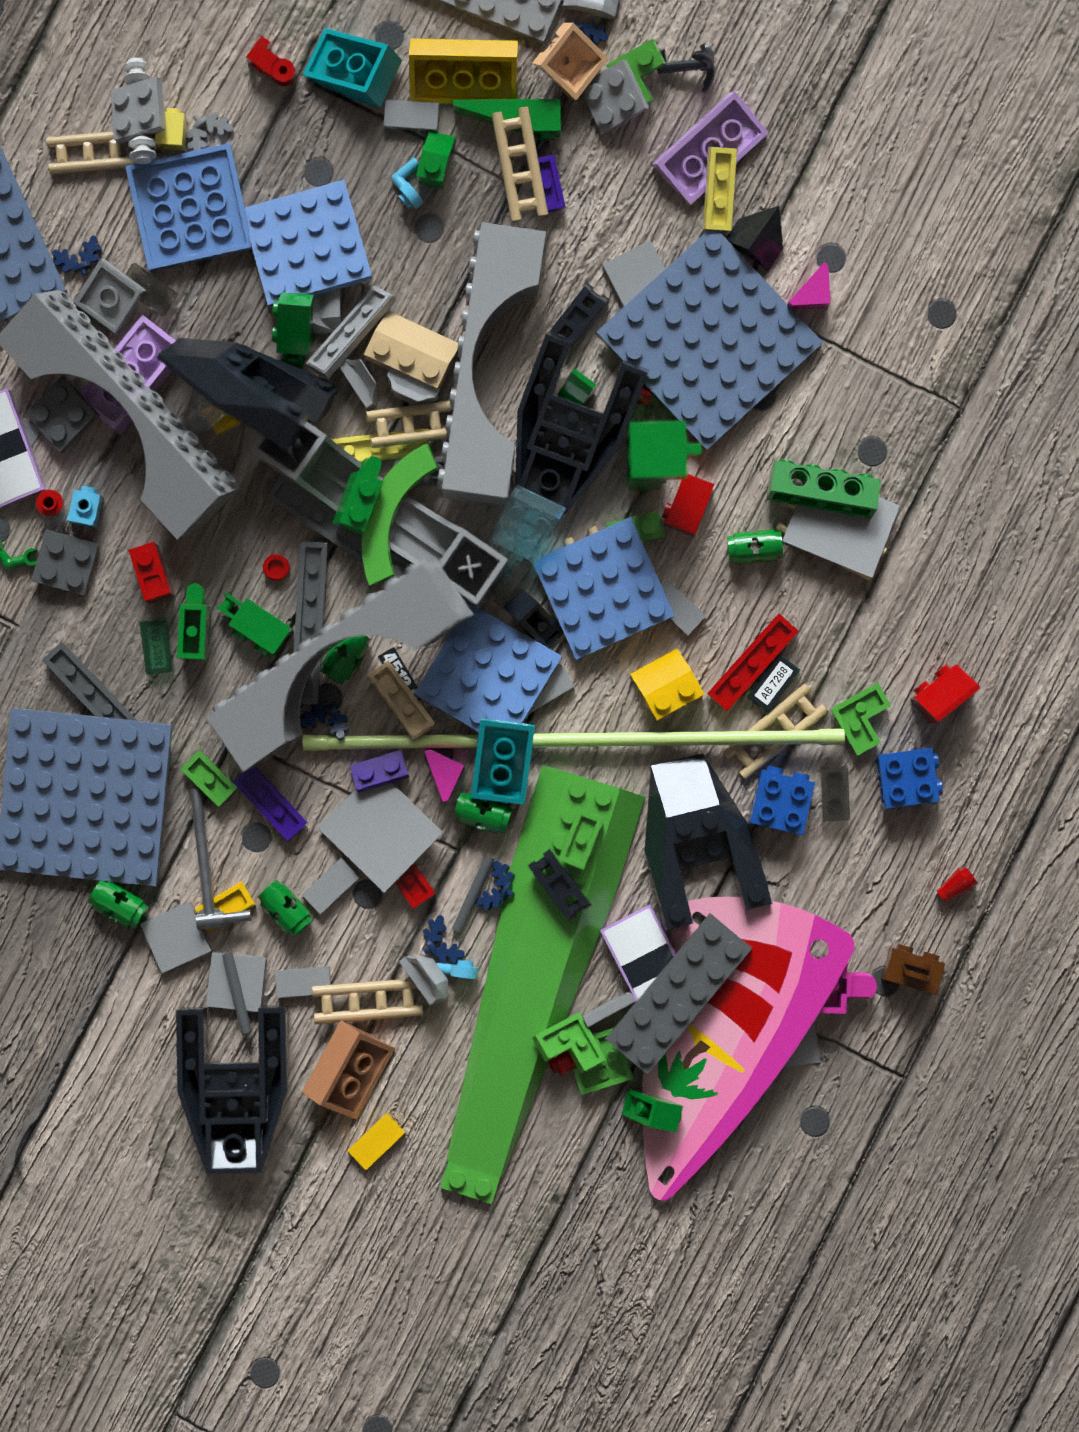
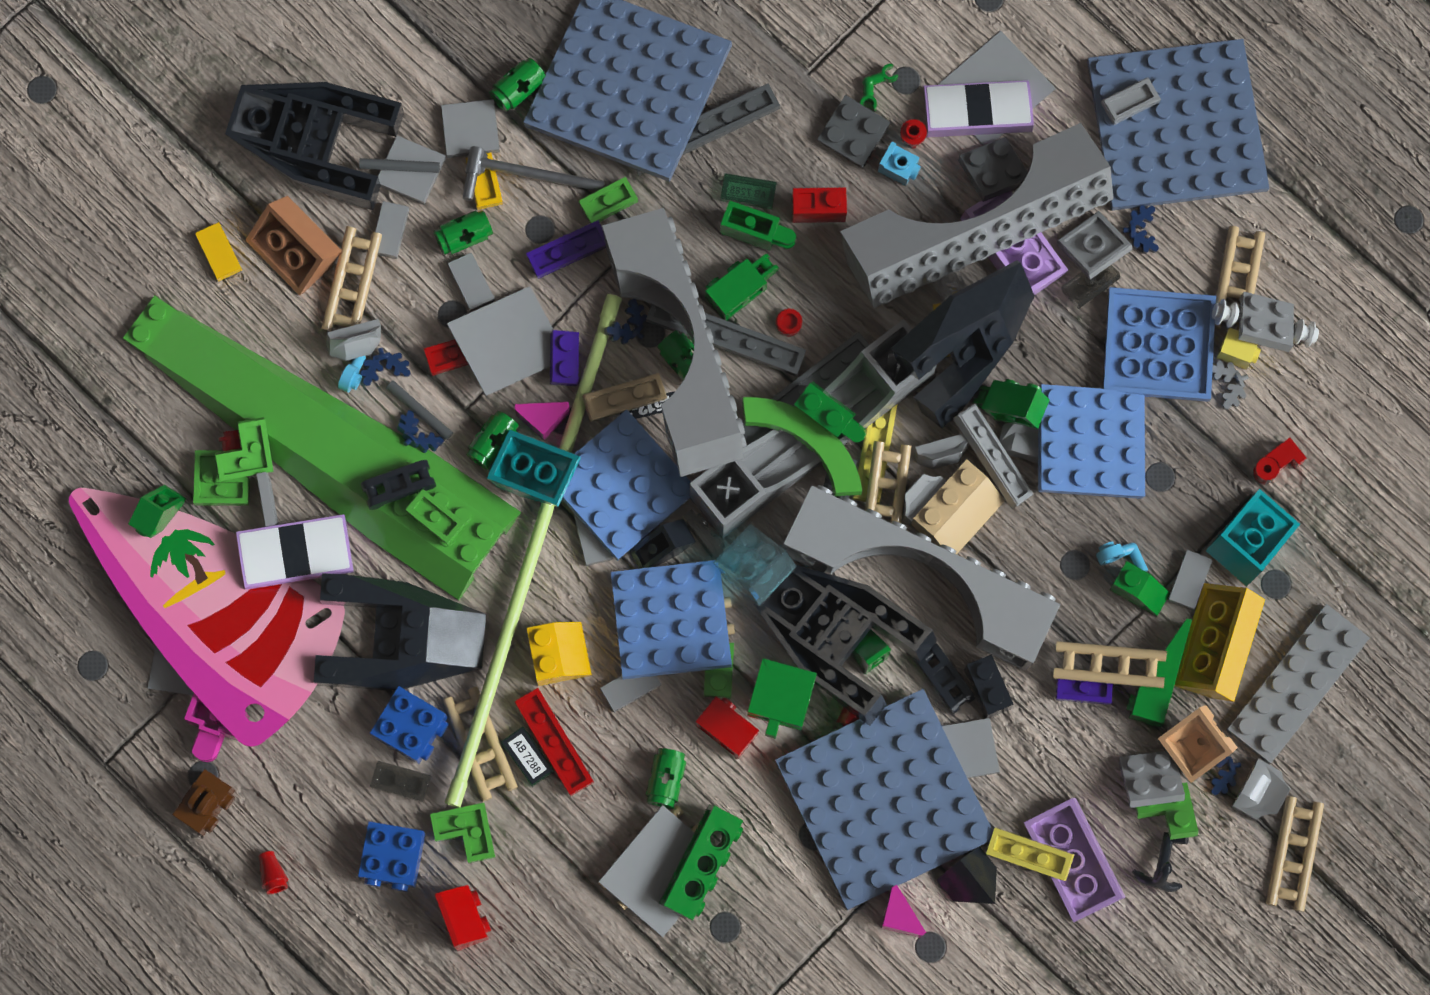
camera: 105 degrees right, 10 degrees down
dark grey plate [605,913,752,1075] -> none
none -> black brick [964,654,1014,719]

